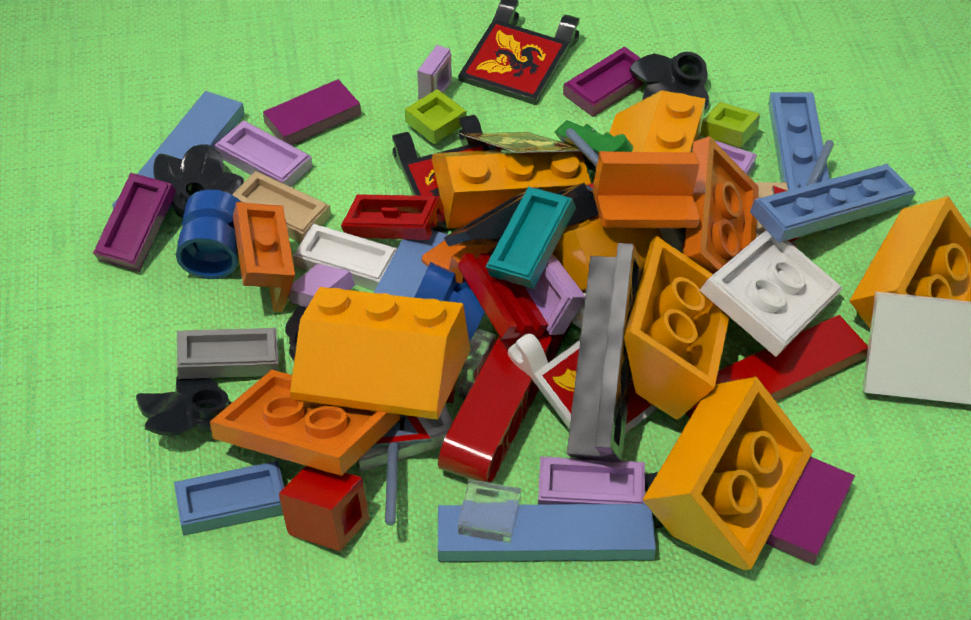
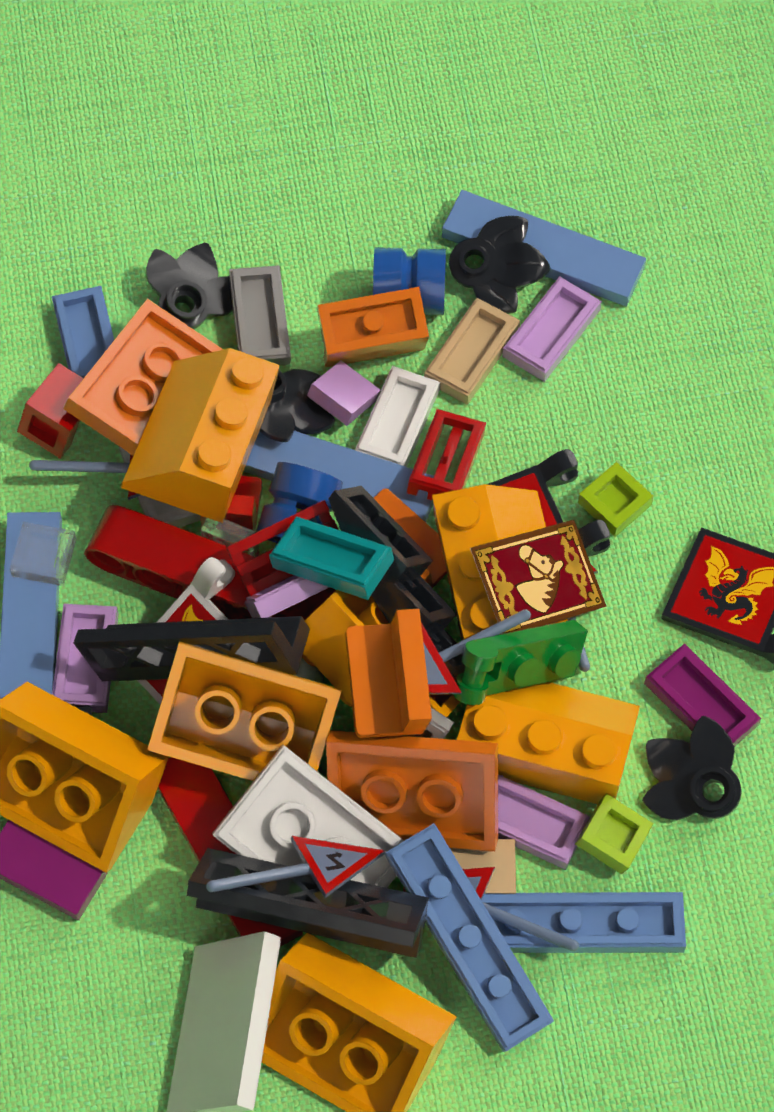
camera: 90 degrees right, 15 degrees up
magenta tile [93,172,176,272] -> none
magenta tile [263,79,361,145] -> none
tile [417,45,452,100] -> none
none -> black fence [187,848,429,958]
none -> sand blue piece [206,836,385,898]

